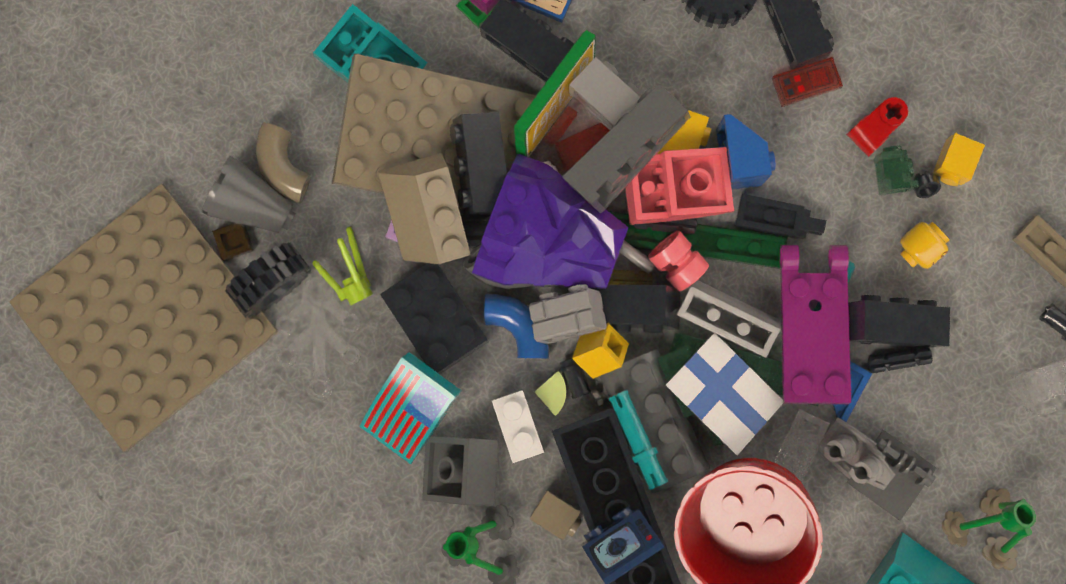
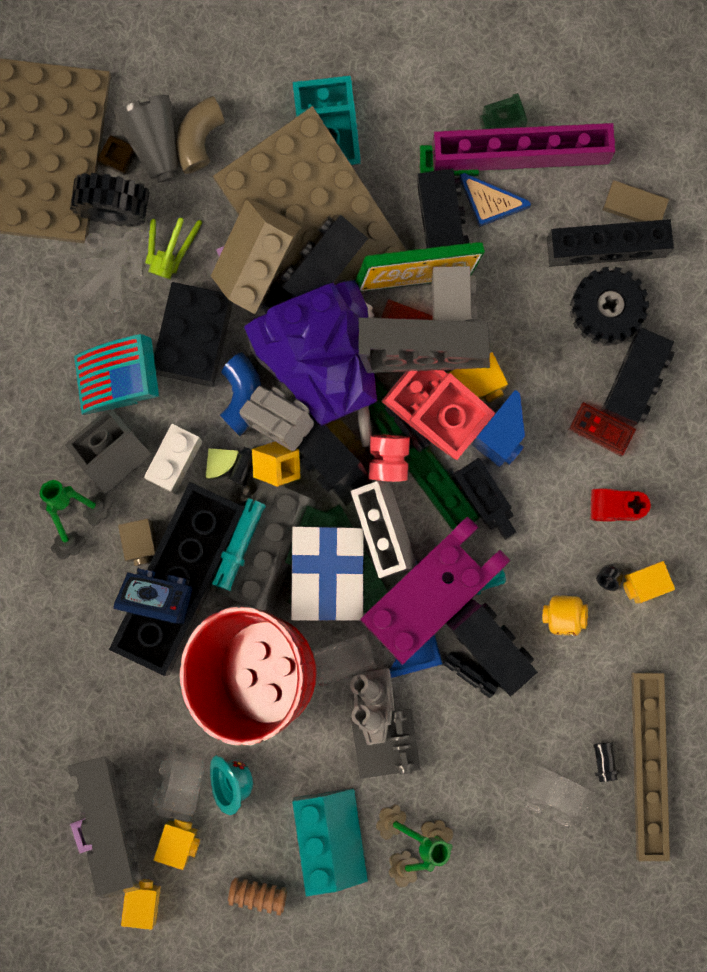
camera: 45 degrees right, 0 degrees up
clear red tile [542,105,578,146] -> none
clear green brick [874,145,919,195] -> none

